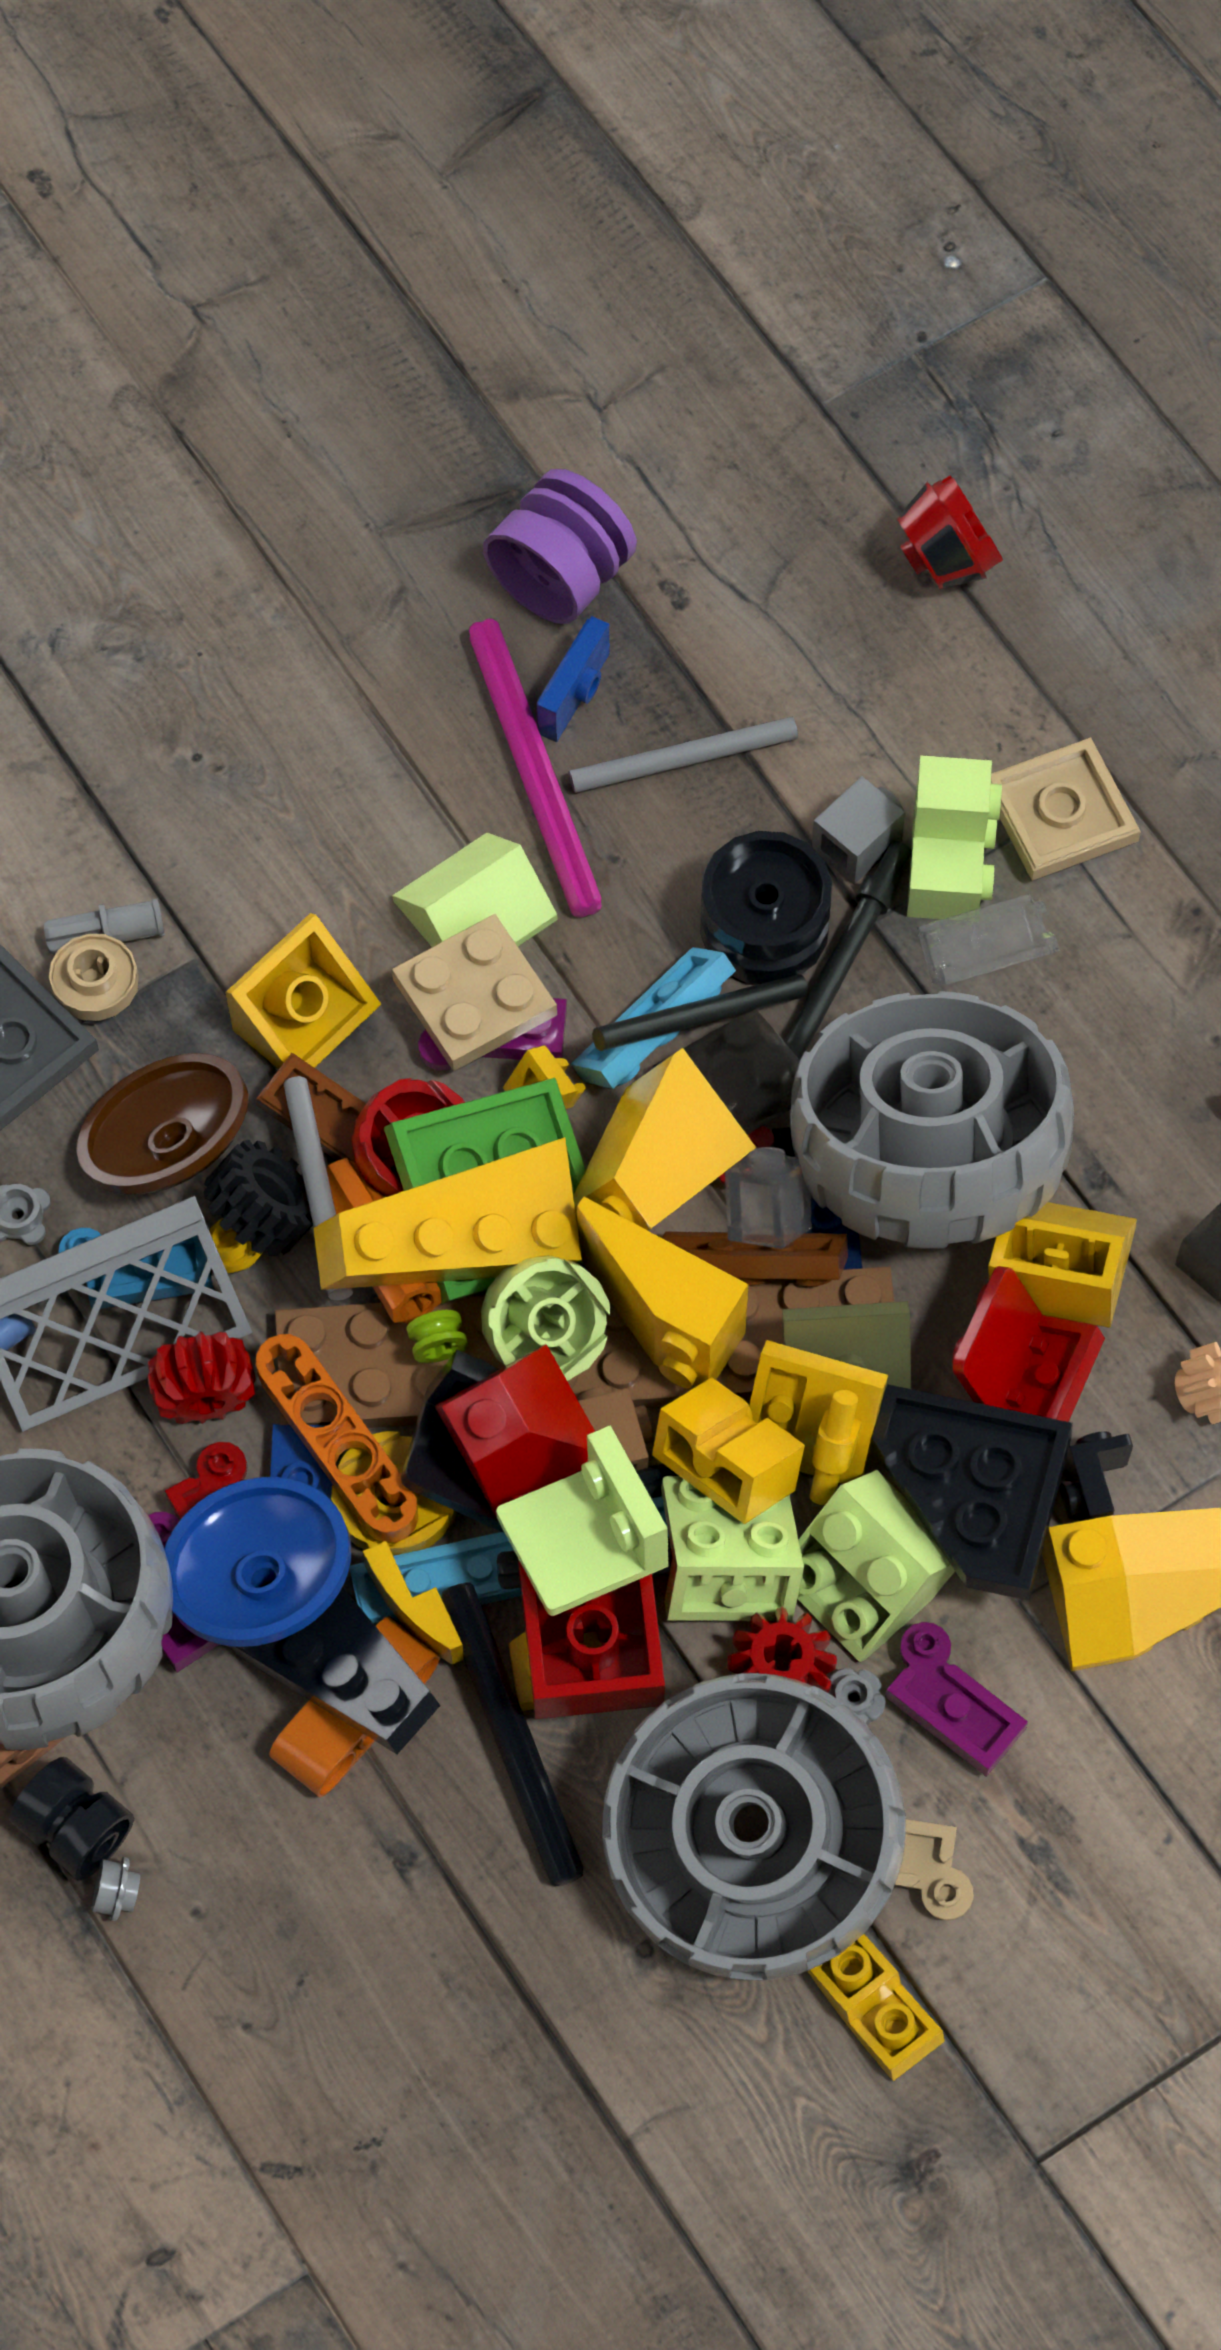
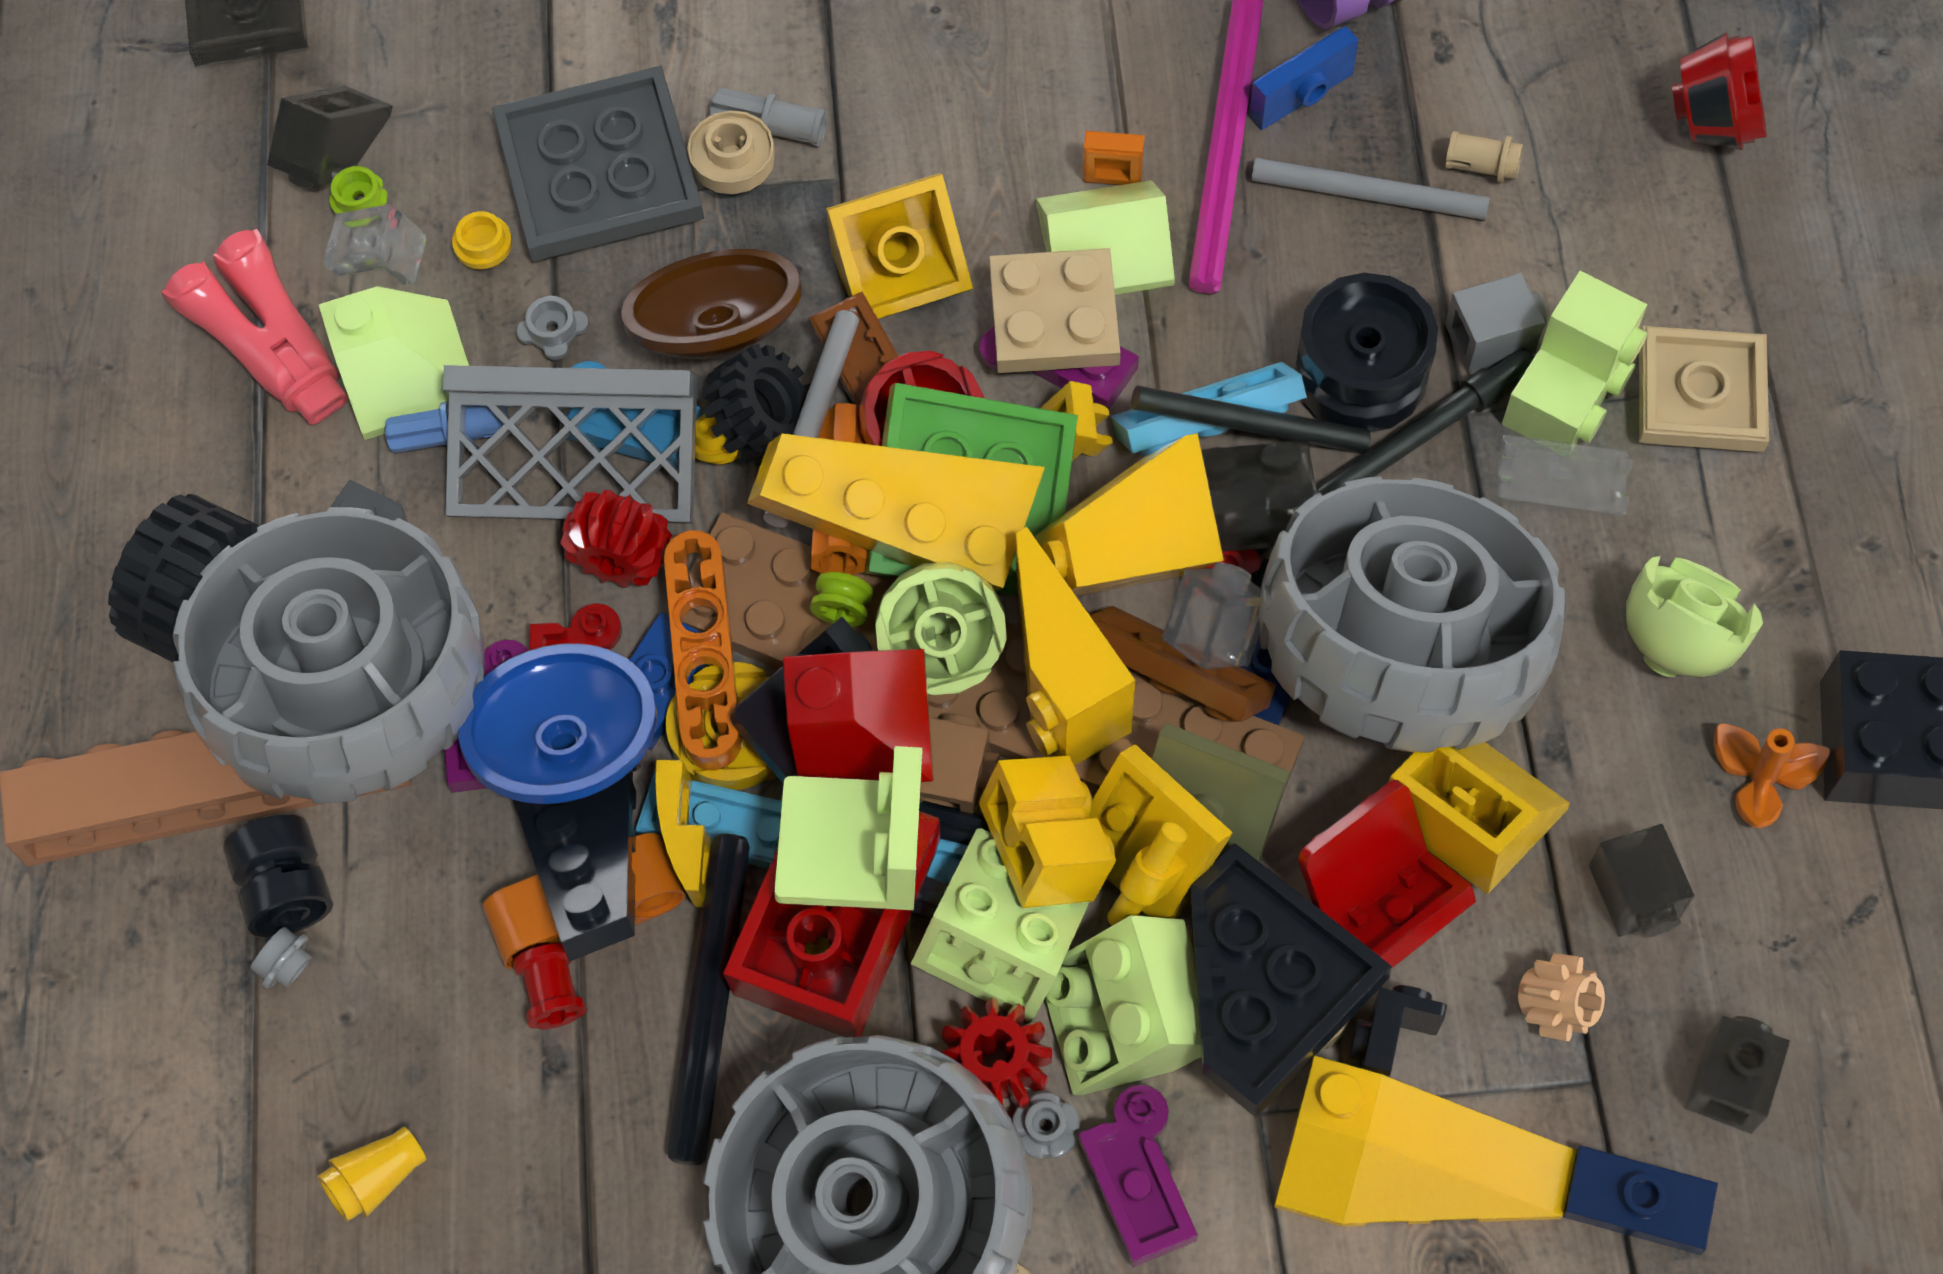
camera: 30 degrees right, 0 degrees up
none -> yellow cone [317,1126,426,1222]
none -> red bush [512,943,587,1030]
none -> orange tile [1083,130,1145,185]
none -> tan pin [1445,130,1523,183]
none -> yellowish green cylinder [1626,556,1763,678]

